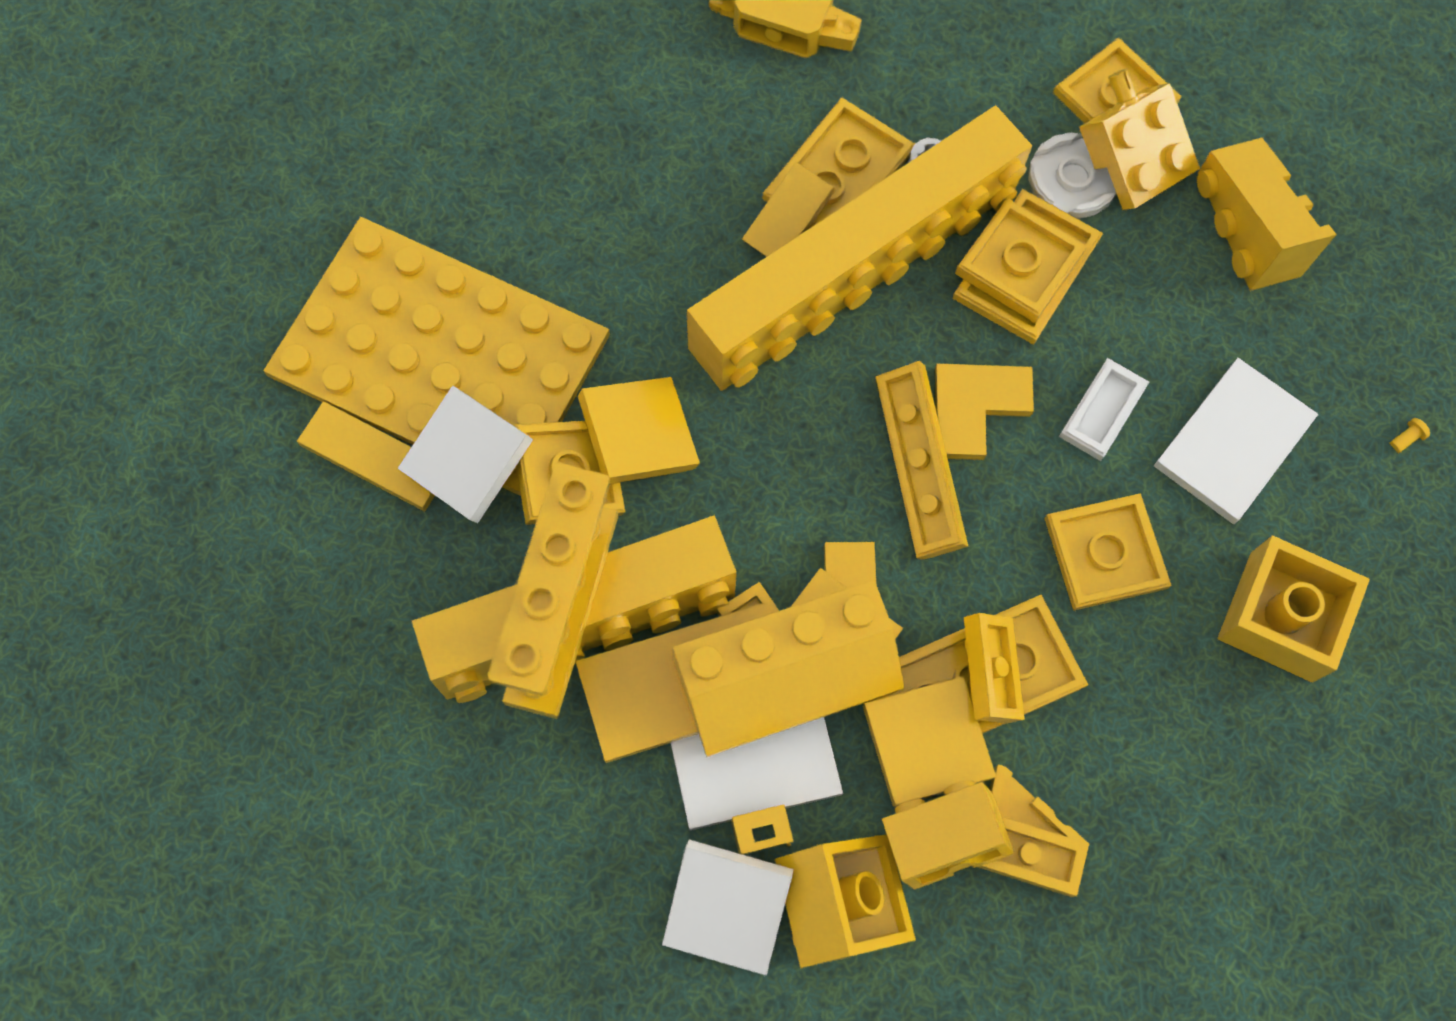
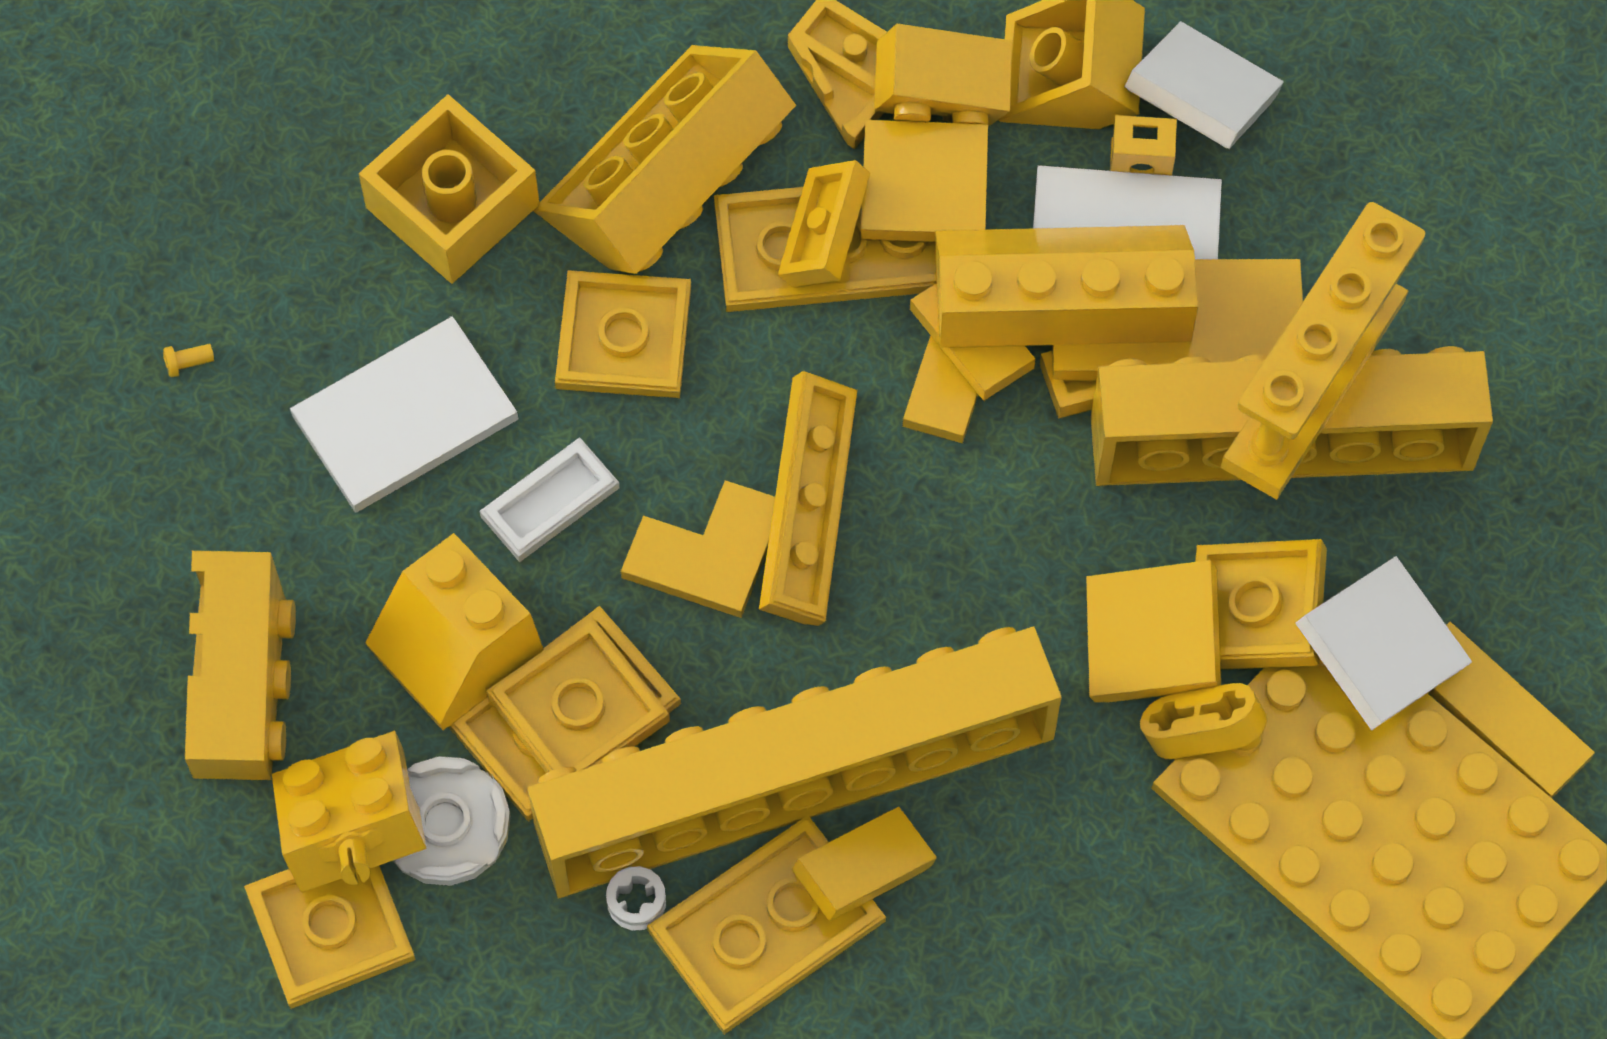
camera: 160 degrees left, 5 degrees down
none -> yellow slope [365,533,544,730]
none -> yellow slope [533,45,796,274]
none -> yellow beam [1140,683,1267,759]

